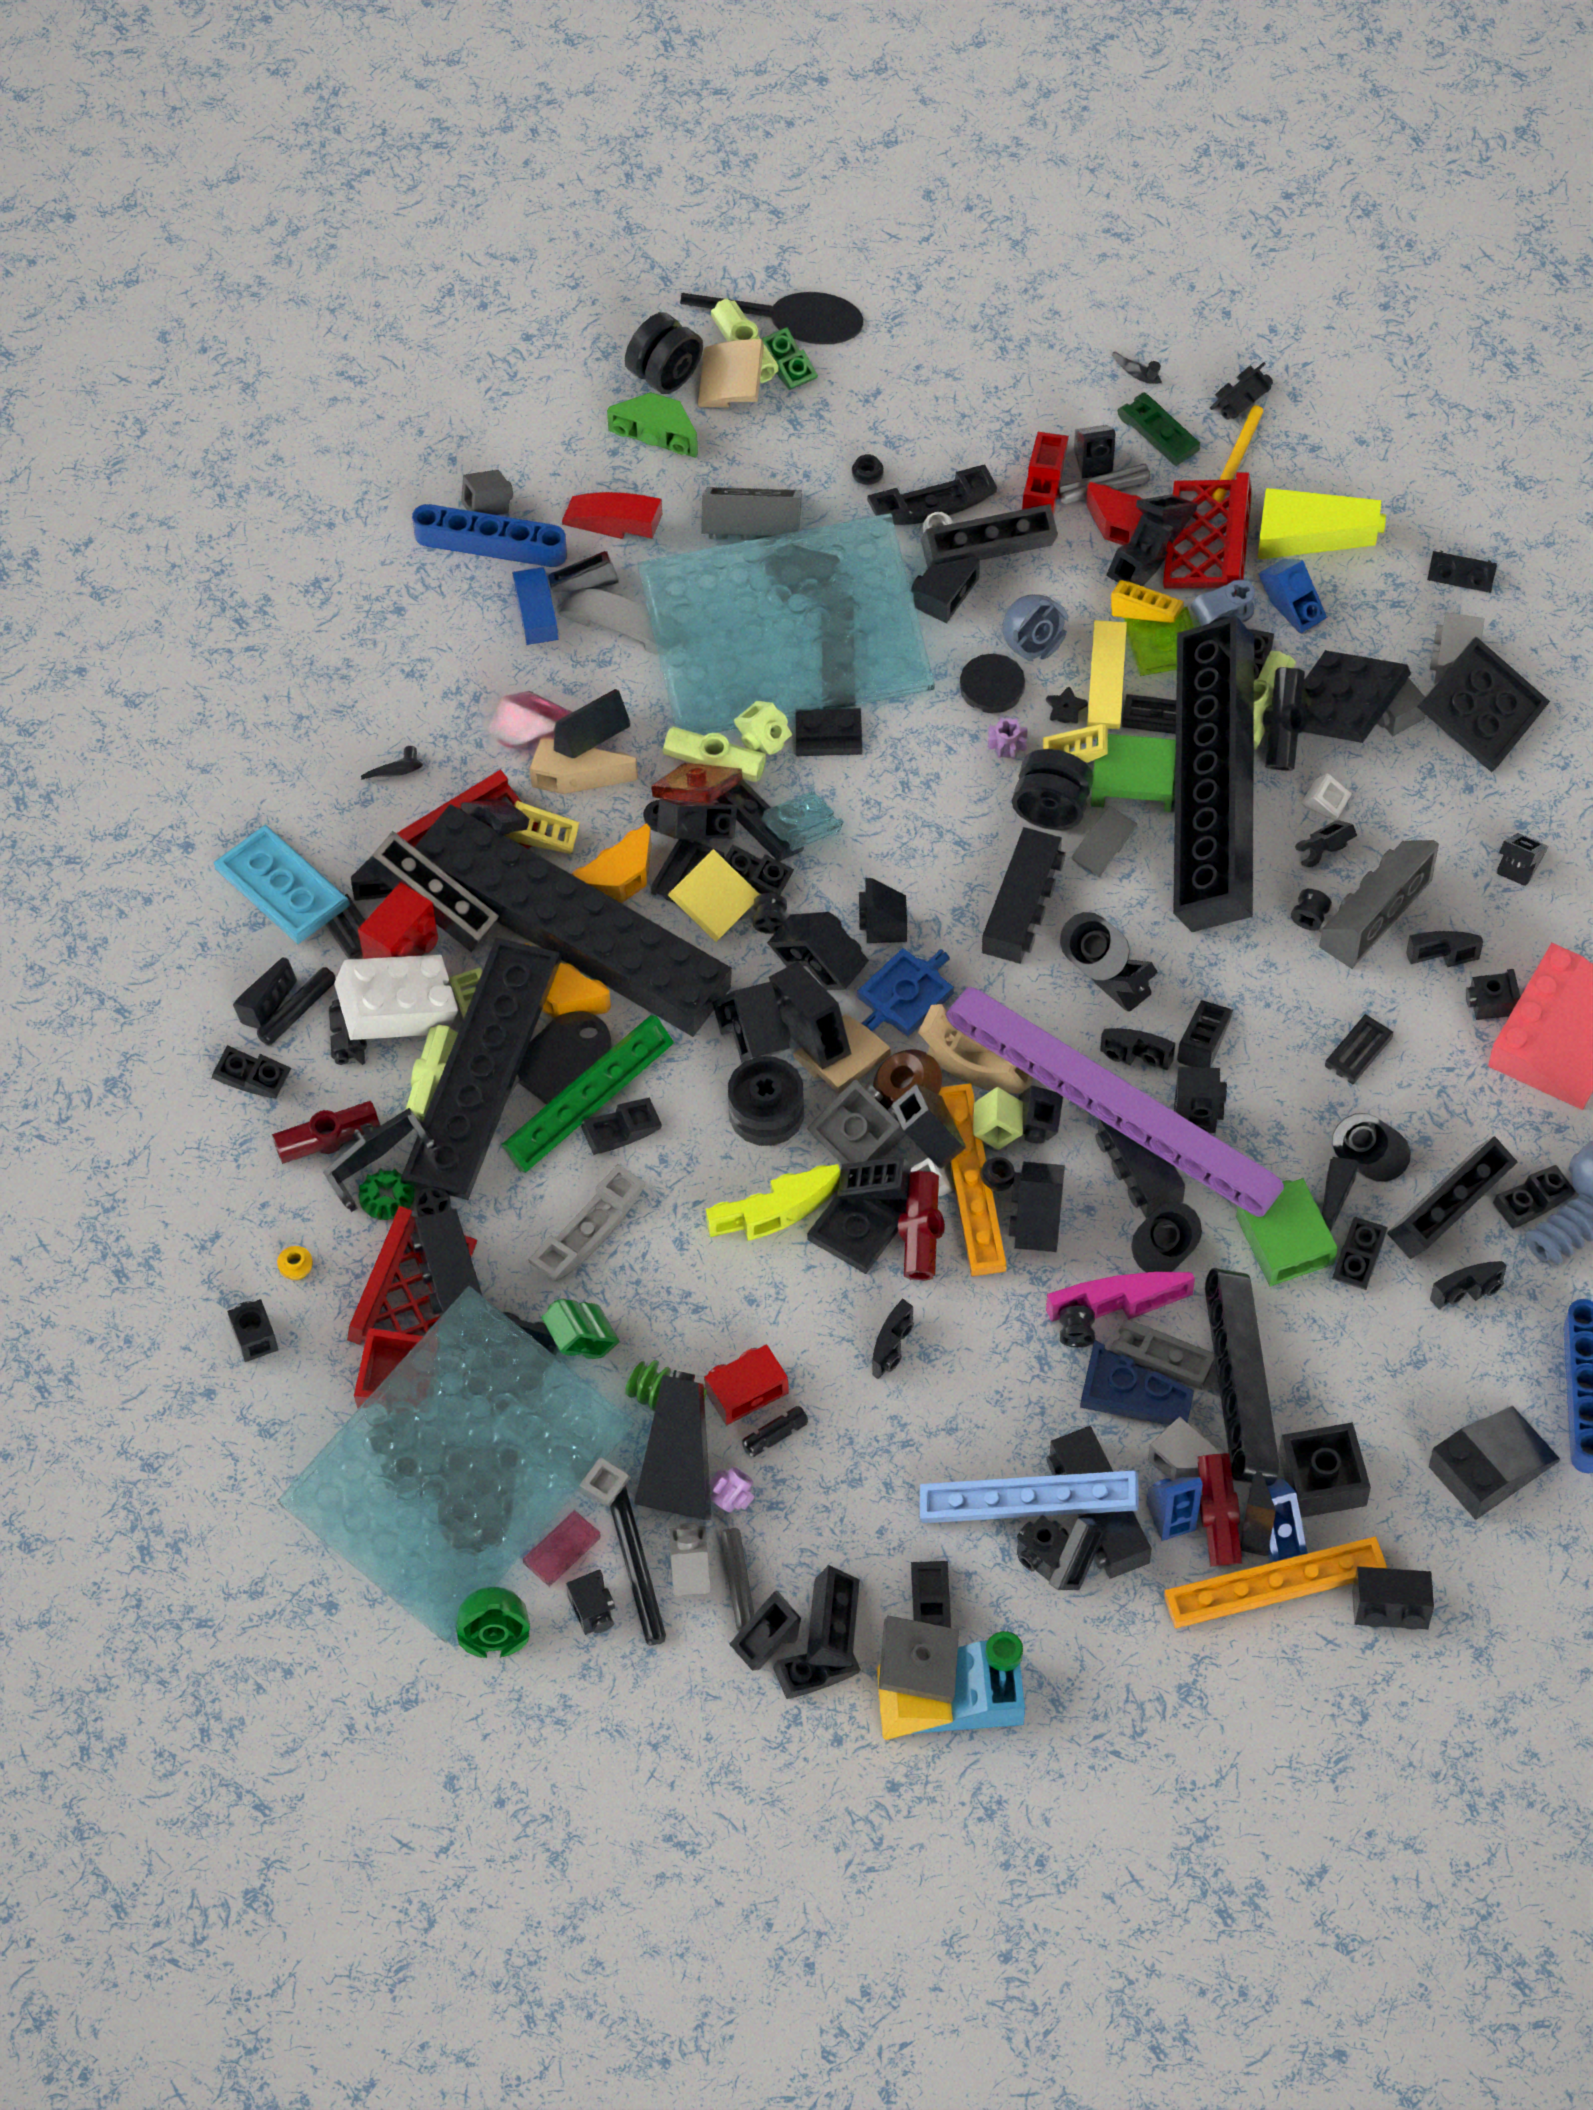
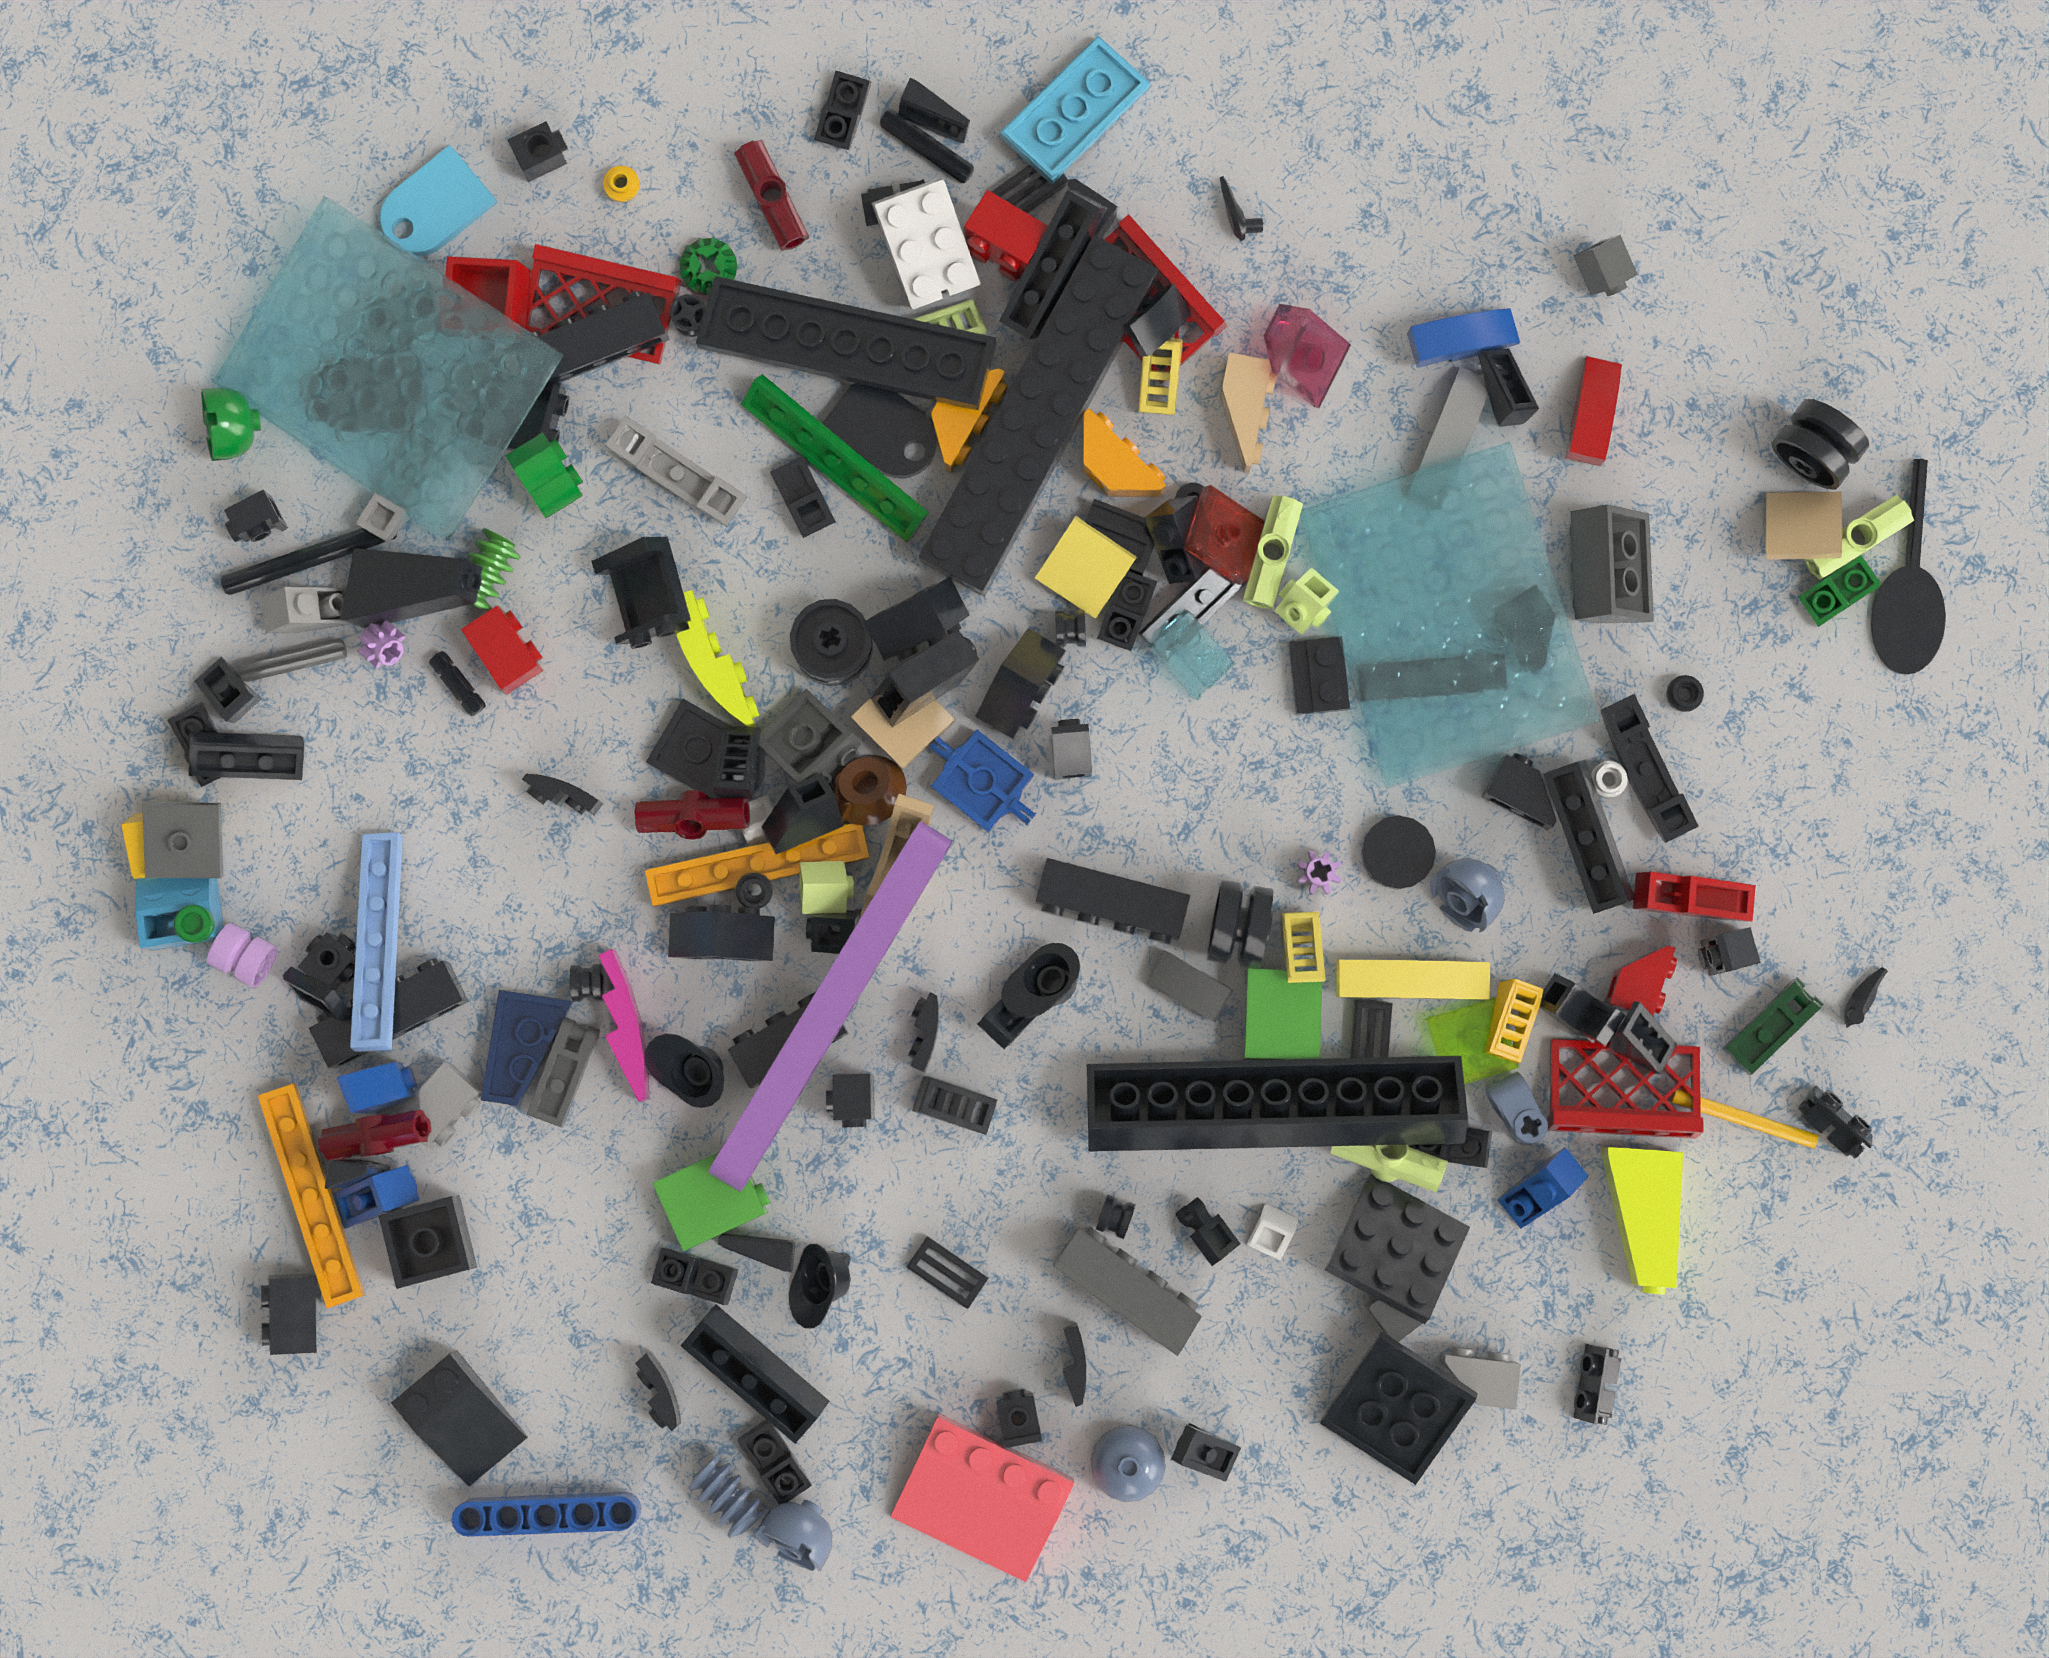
camera: 85 degrees right, 25 degrees up
black piece [323,1108,439,1212] -> none
yellowish green piece [406,1025,458,1121] -> none
blue beam [412,504,567,567] -> none
clear pink plate [523,1510,601,1587] -> none
black slope [553,689,630,758] -> none
bright green slope [607,392,698,458] -> none
black slope [911,1561,951,1628] -> none
black plate [1046,687,1088,724] -> none
dark grey axle [1058,464,1150,504] -> none
black beam [1205,1268,1279,1486] -> none
black piece [1263,667,1307,771] -> none
none -> lavender wheel [206,922,278,989]
none -> medium azure tile [380,145,498,256]
none -> black panel [591,536,691,649]
none -> sand blue cylinder [1091,1425,1166,1502]

